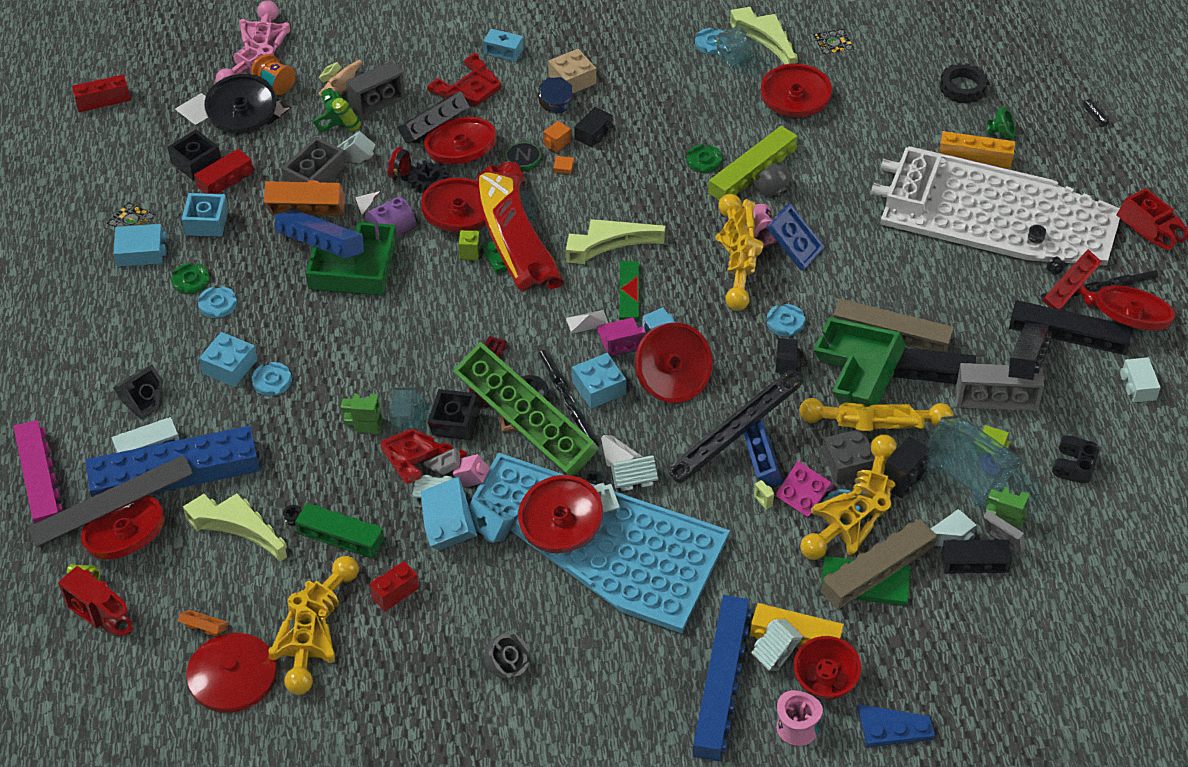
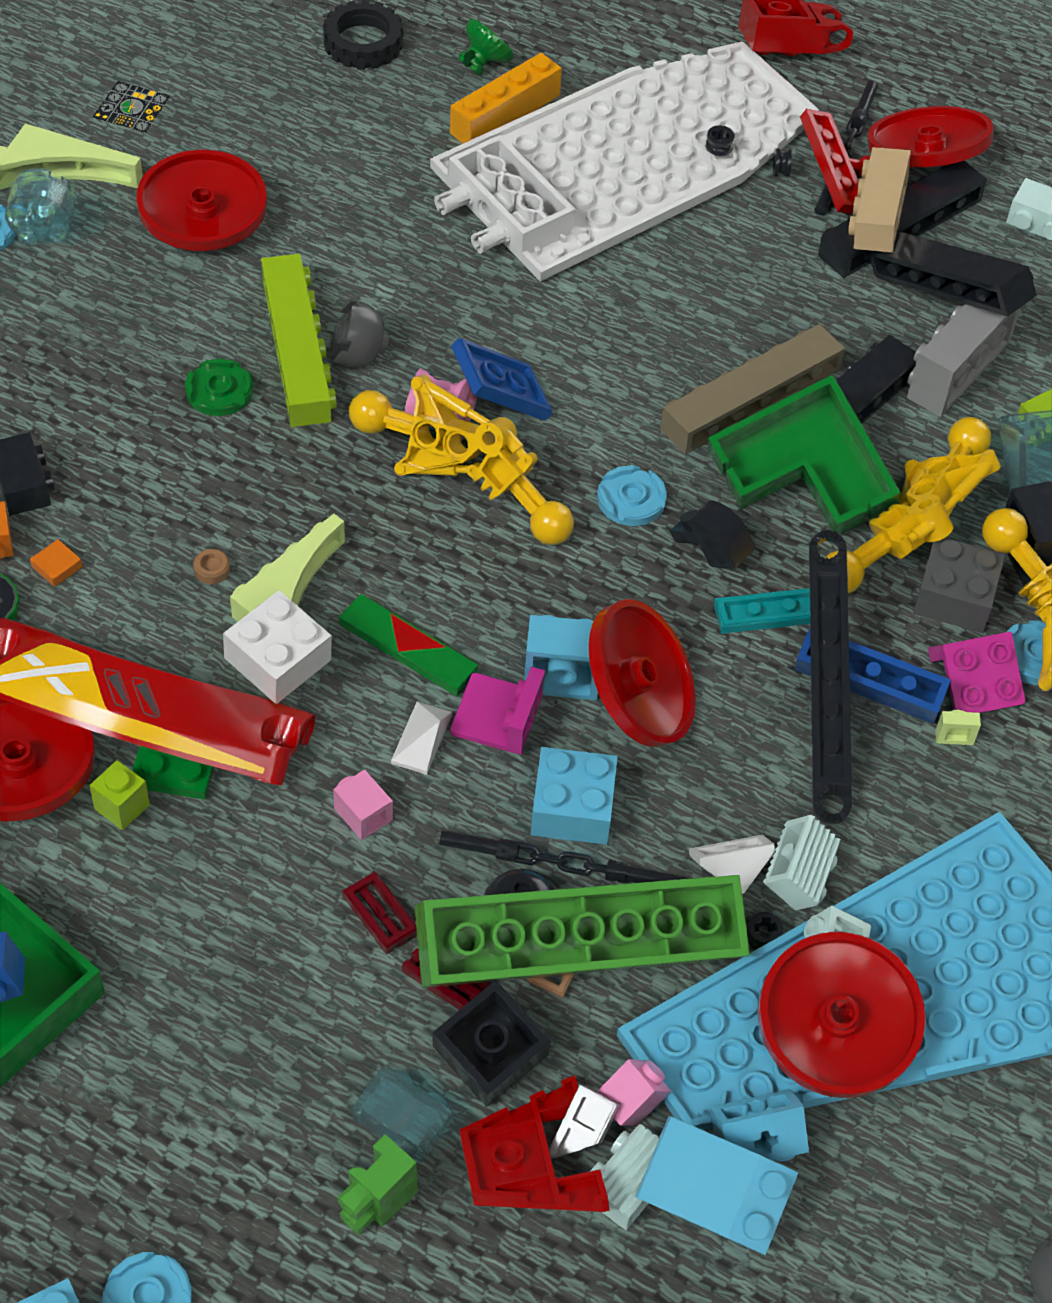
camera: 60 degrees left, 5 degrees up
none -> medium nougat tile [193,549,230,584]
none -> white brick [223,590,332,704]
none -> bright pink brick [333,769,393,840]
none -> teal tile [714,588,810,634]
none -> tan brick [849,147,911,252]

